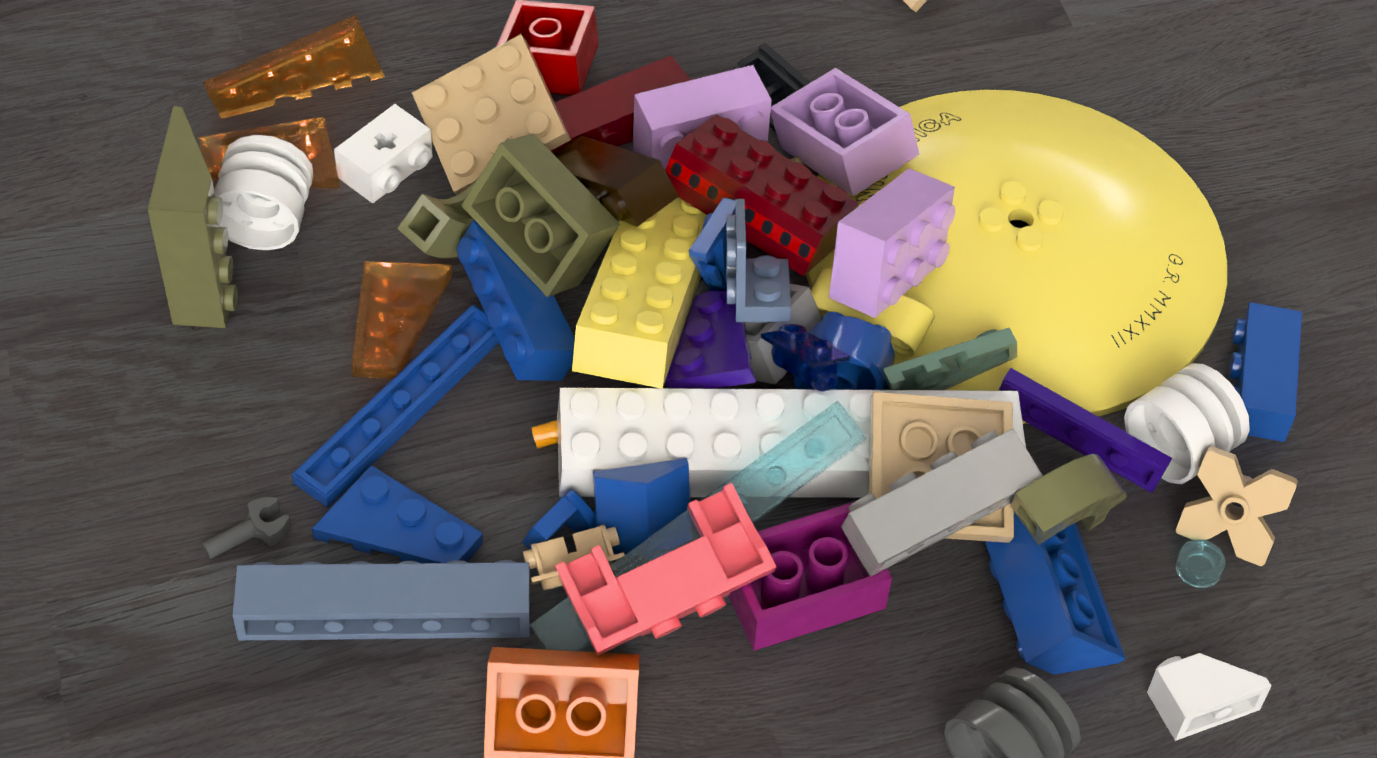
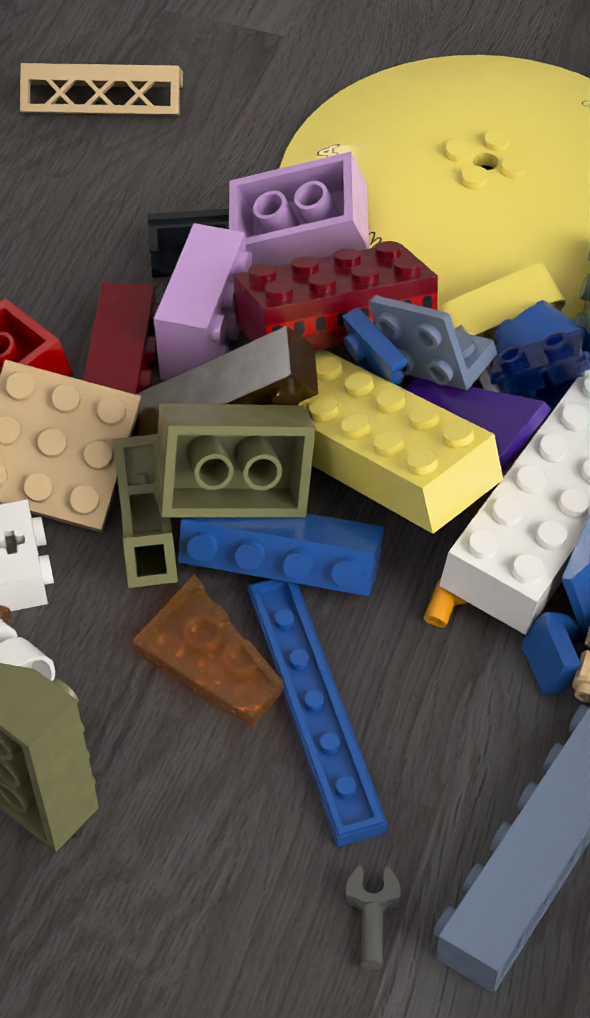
camera: 50 degrees left, 0 degrees up
blue wing [312,465,483,564] -> none
lavender brick [829,168,955,318] -> none

